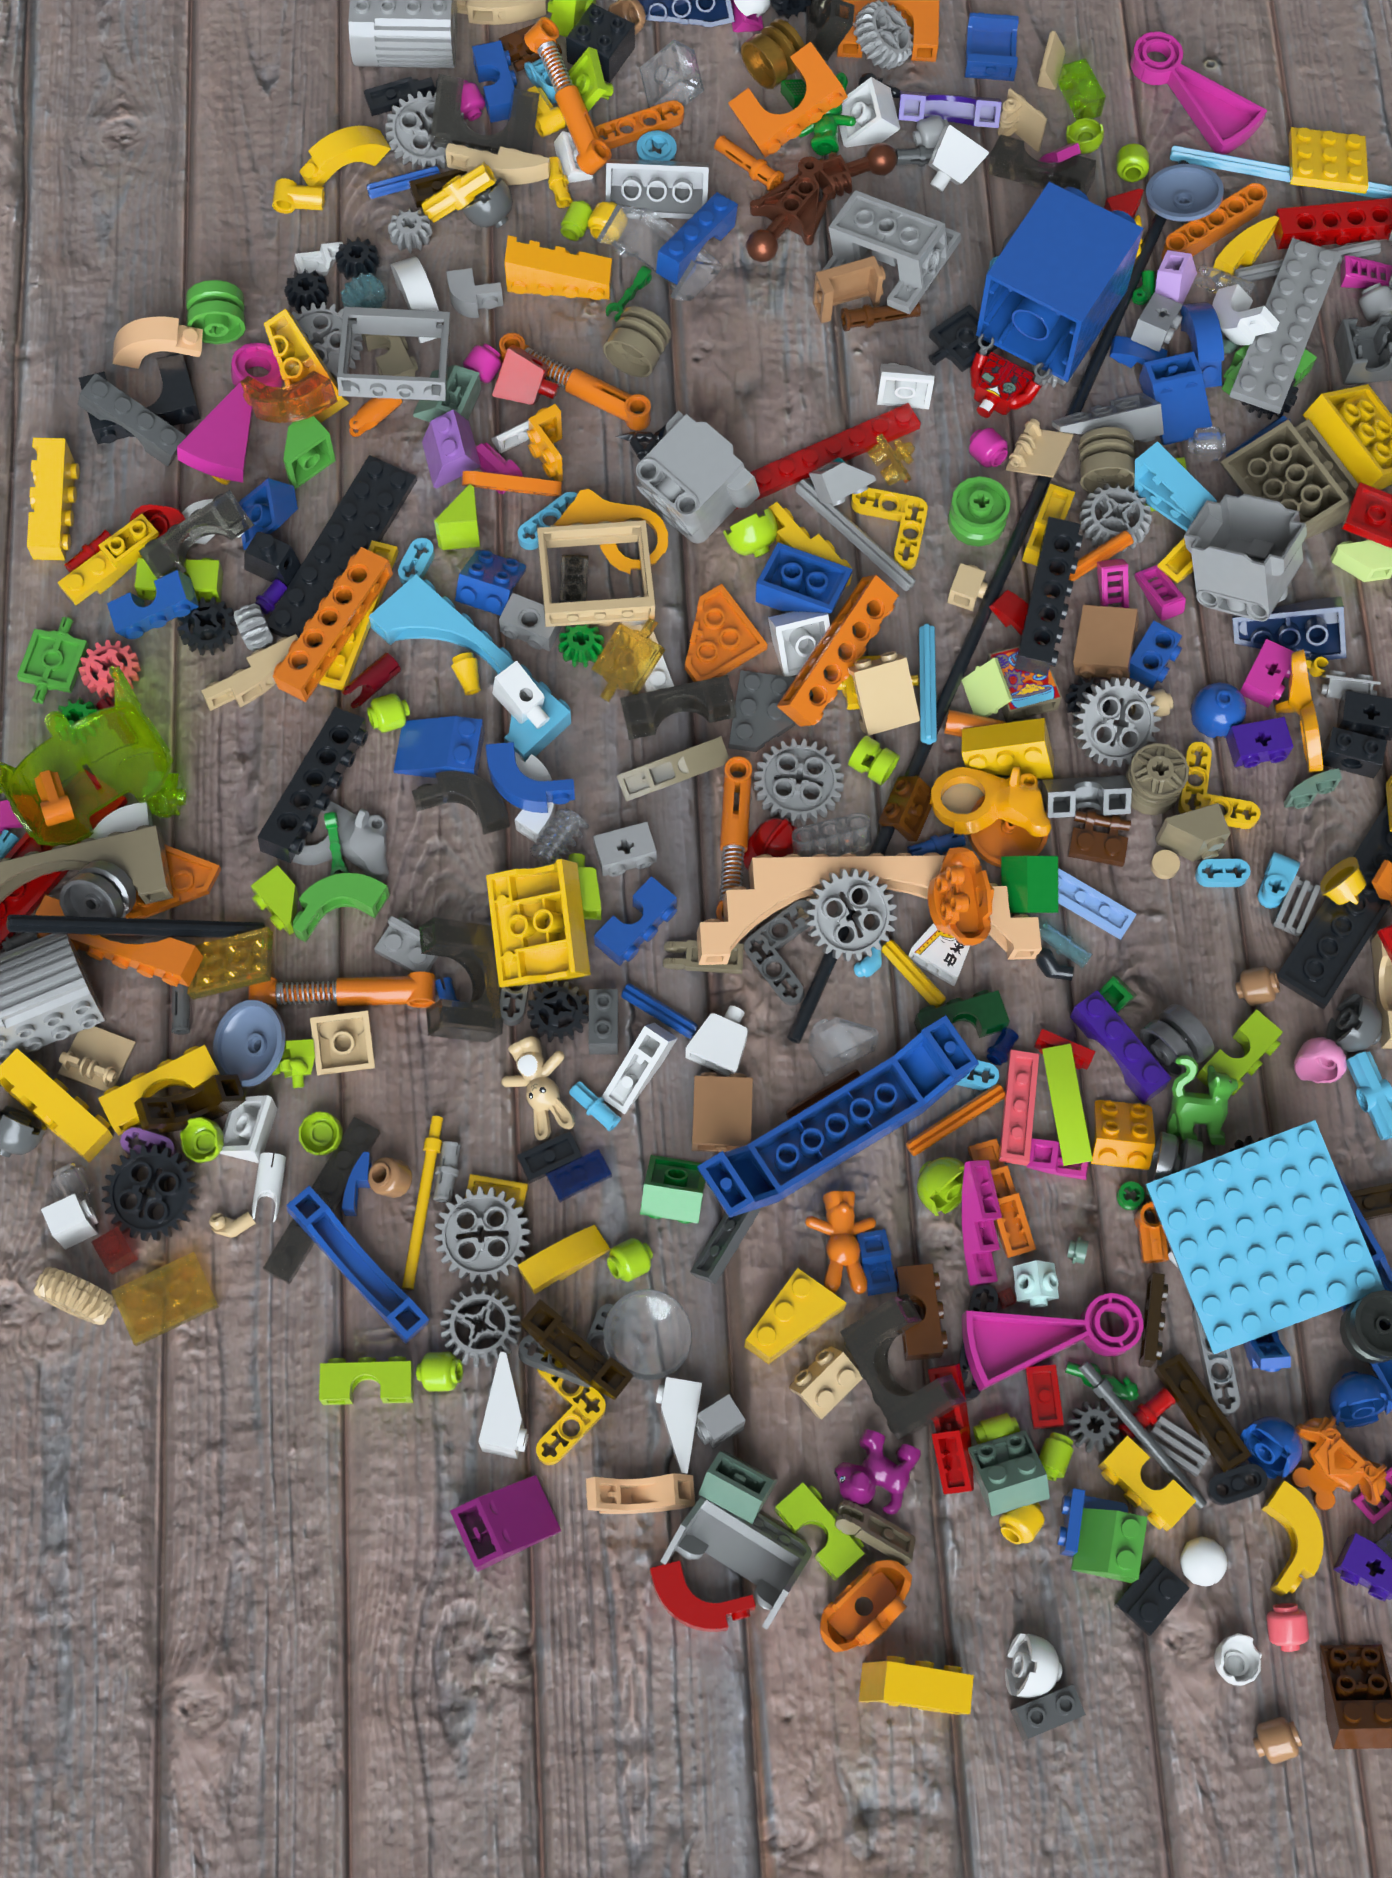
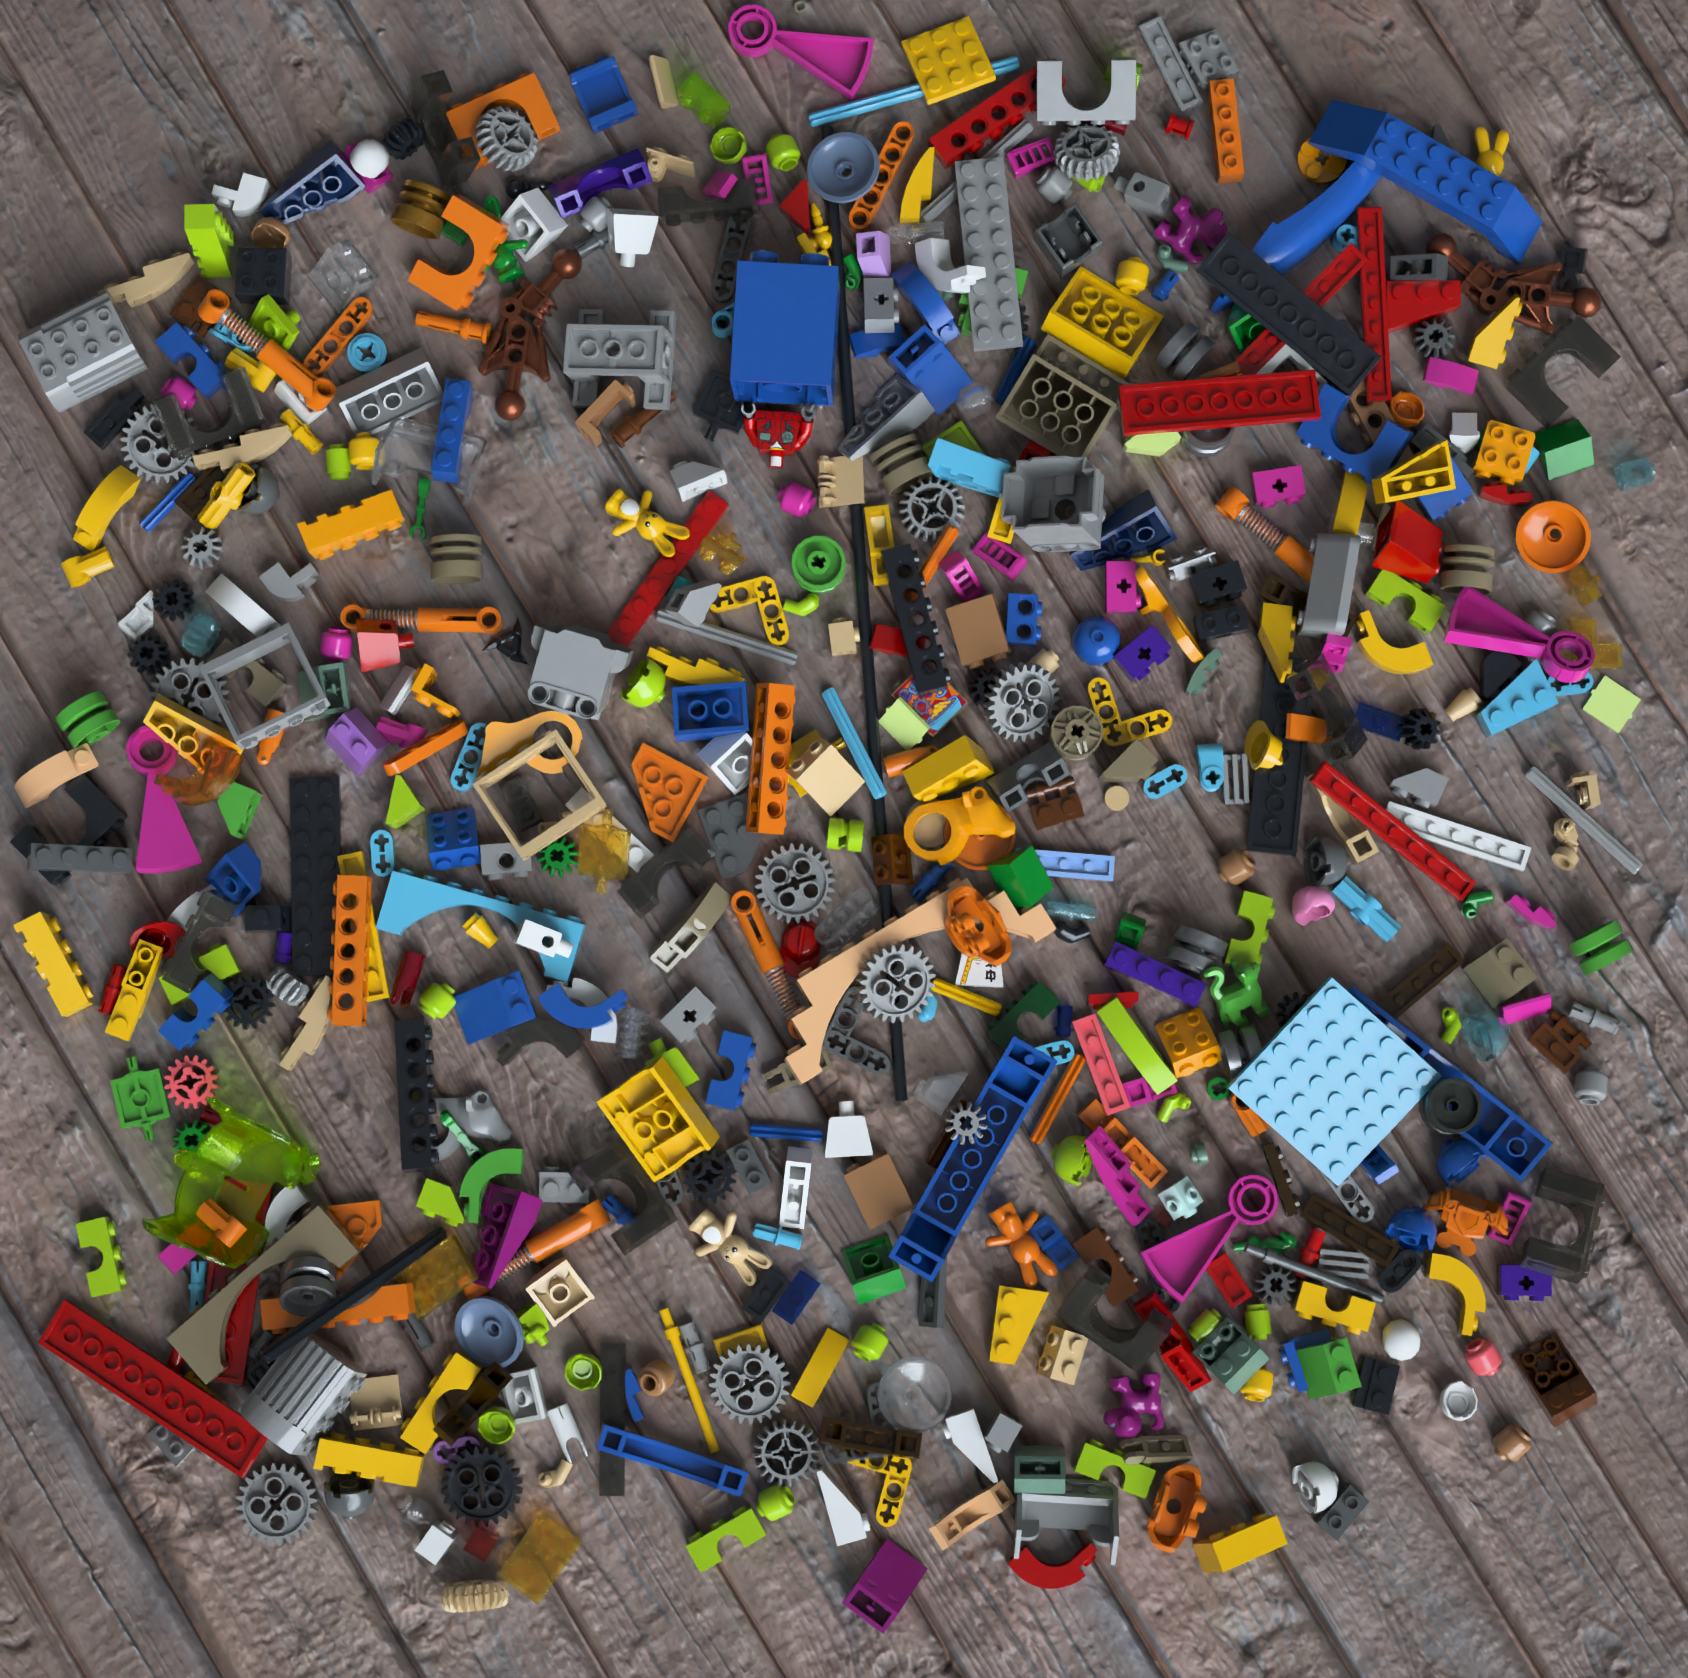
camera: 25 degrees left, 15 degrees up
none -> magenta wedge [472,1183,542,1289]
none -> yellow animal [605,488,690,557]
none -> dark pink slope [742,154,773,207]
none -> lime arm [783,593,819,616]
none -> light grey gear [945,1102,987,1144]
none -> lime arm [1156,1093,1191,1123]

